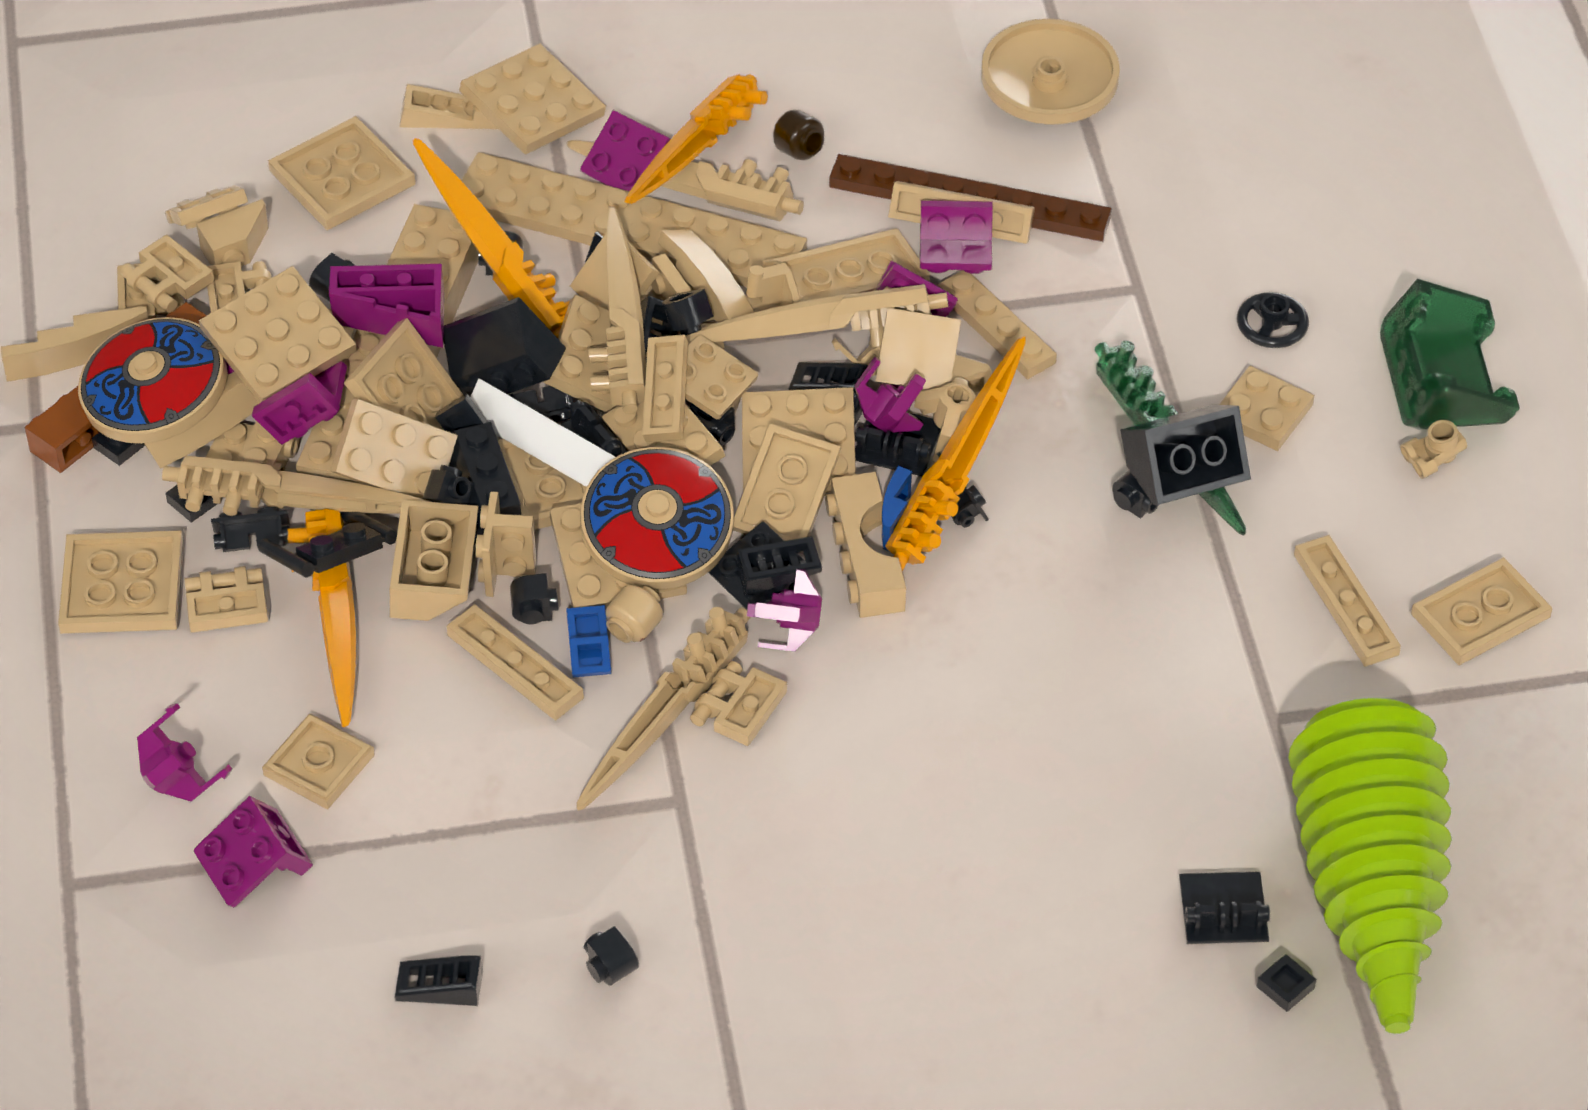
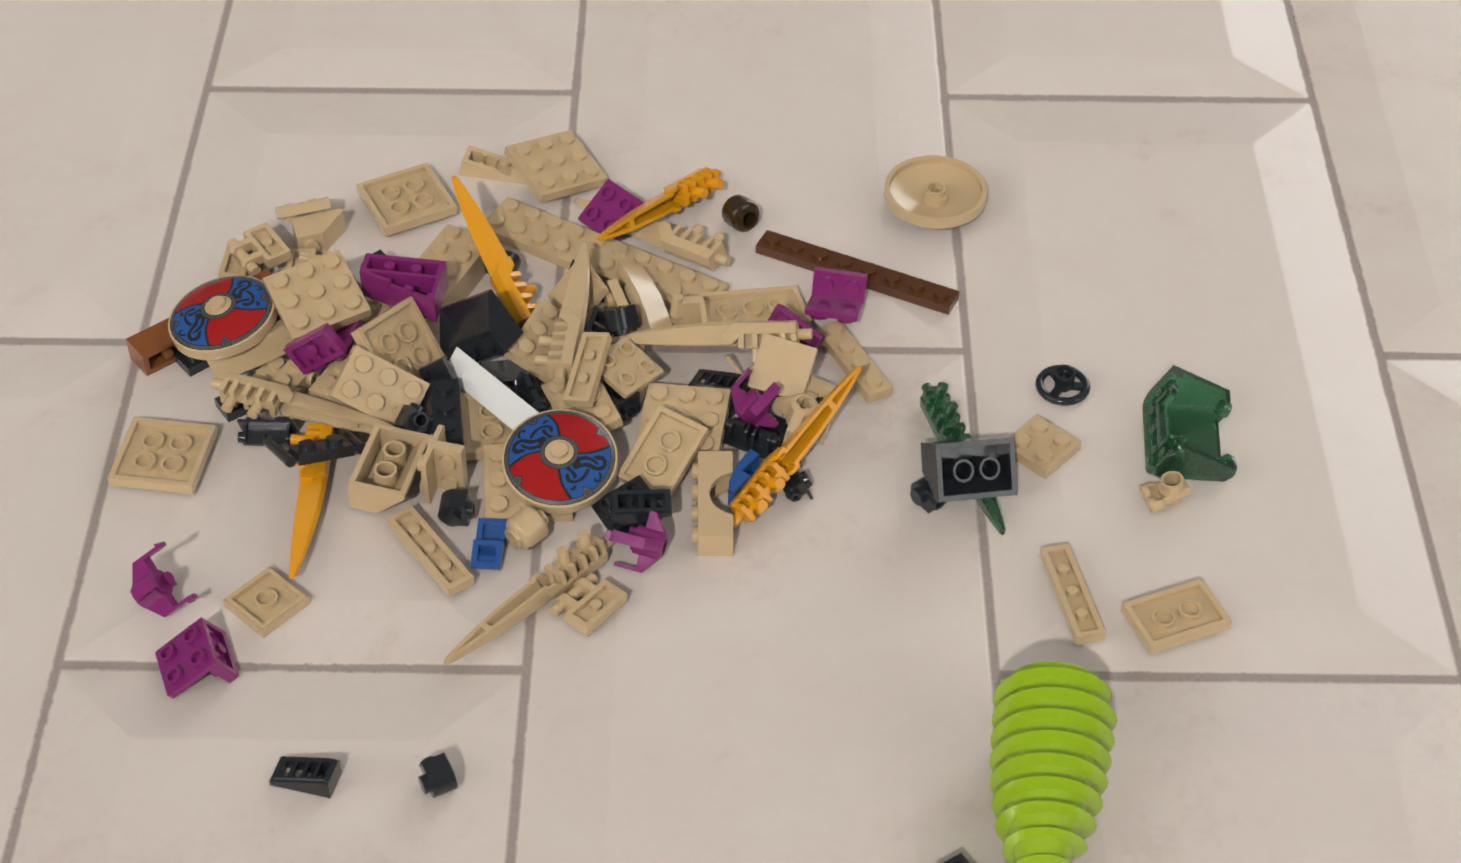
camera: 10 degrees right, 5 degrees down
tan slope [1,306,148,382] -> none
tan plate [184,566,268,633] -> none
tan plate [888,181,1035,244] -> none
black hinge [1179,872,1270,944] -> none

